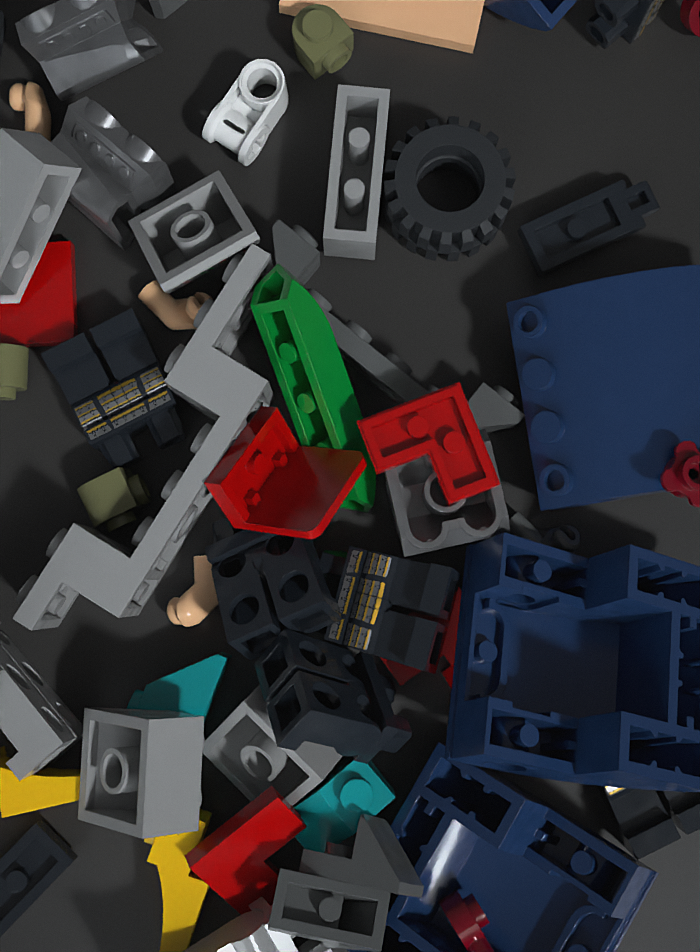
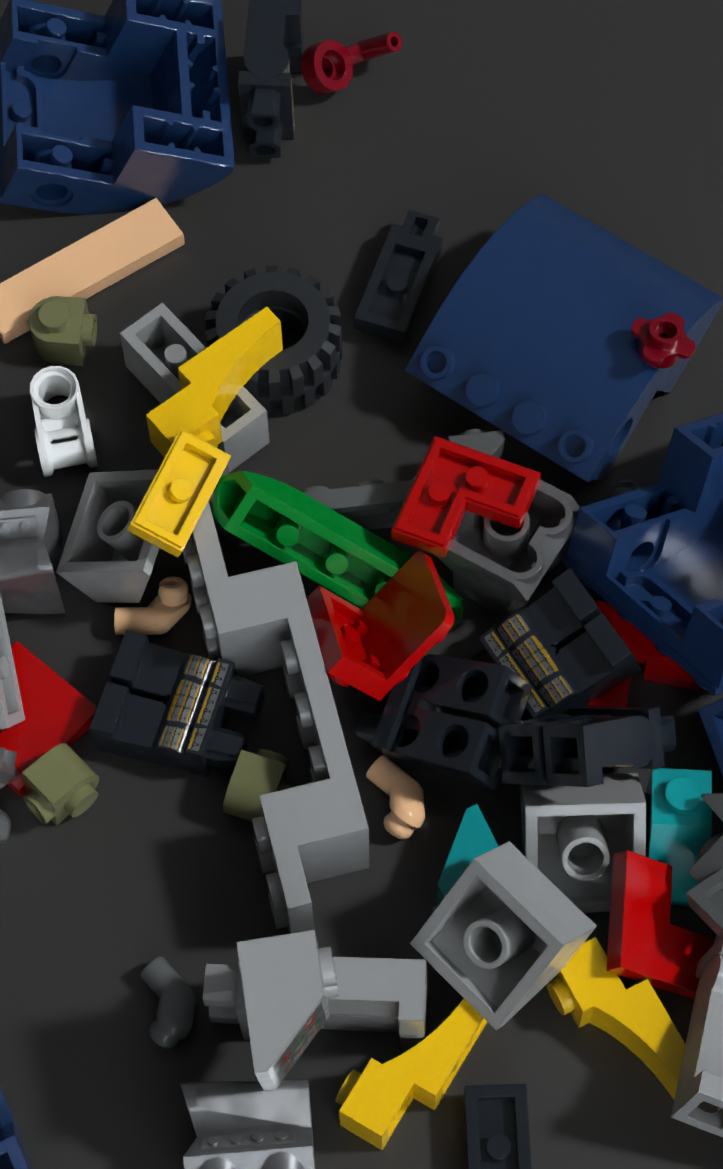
camera: 45 degrees left, 20 degrees down
none -> yellow plate [127,428,231,558]
none -> yellow slope [146,307,283,457]

